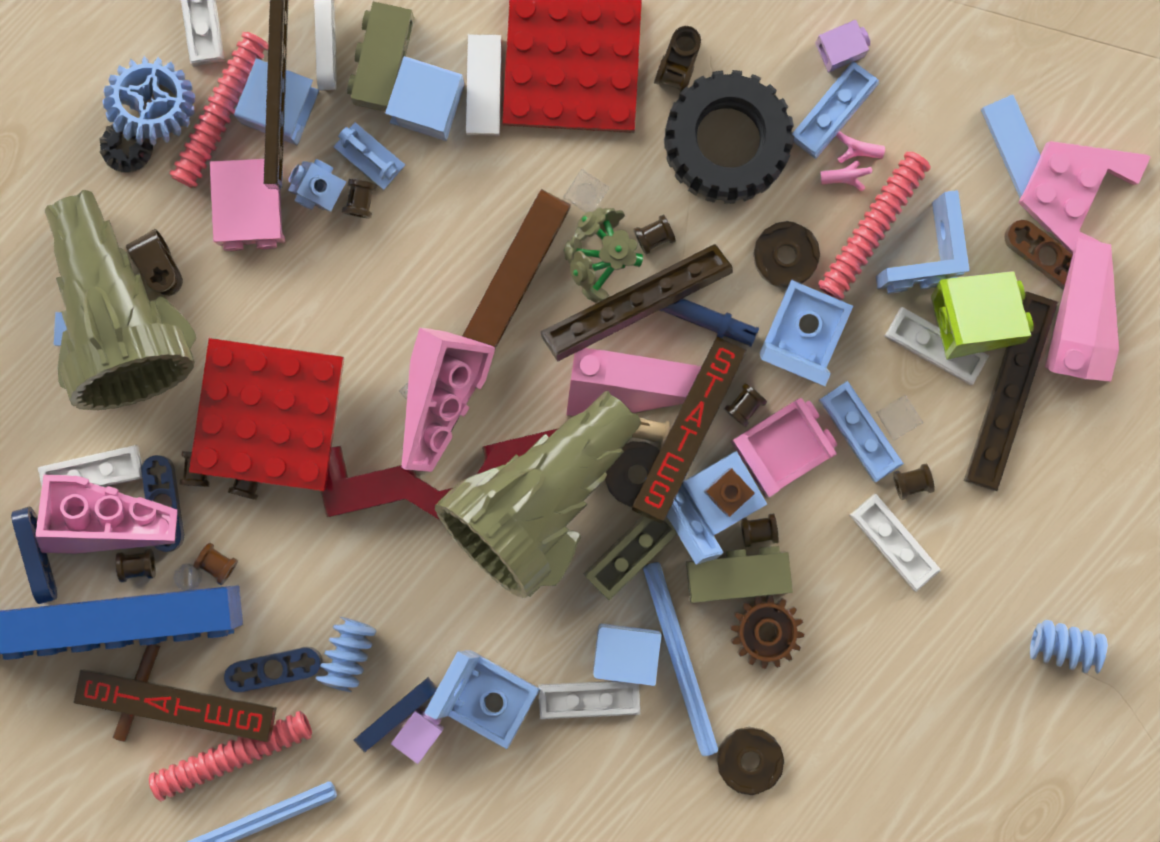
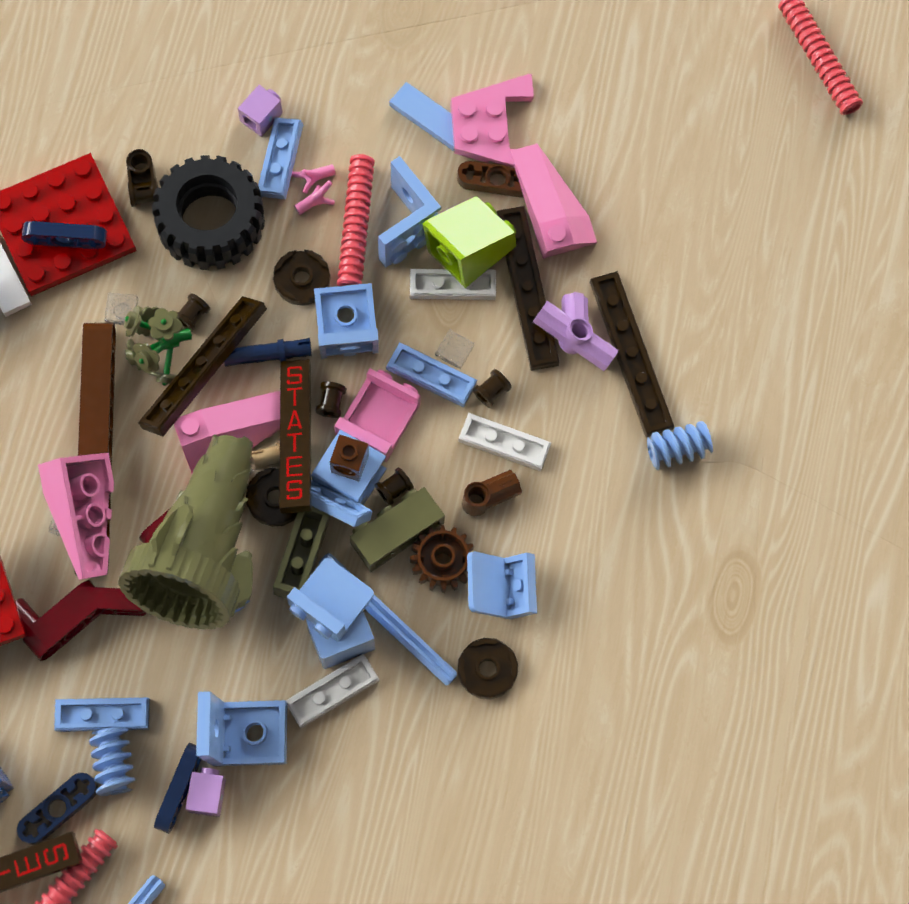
camera: 30 degrees left, 15 degrees down
none -> dark blue beam [21,221,107,249]
none -> light blue tile [54,697,150,732]
none -> light blue bracket [287,558,374,642]
none -> reddish brown piece [462,470,522,516]
none -> light blue bracket [467,551,537,619]
none -> lavender piece [533,292,618,371]
none -> dark brown tile [590,271,674,438]

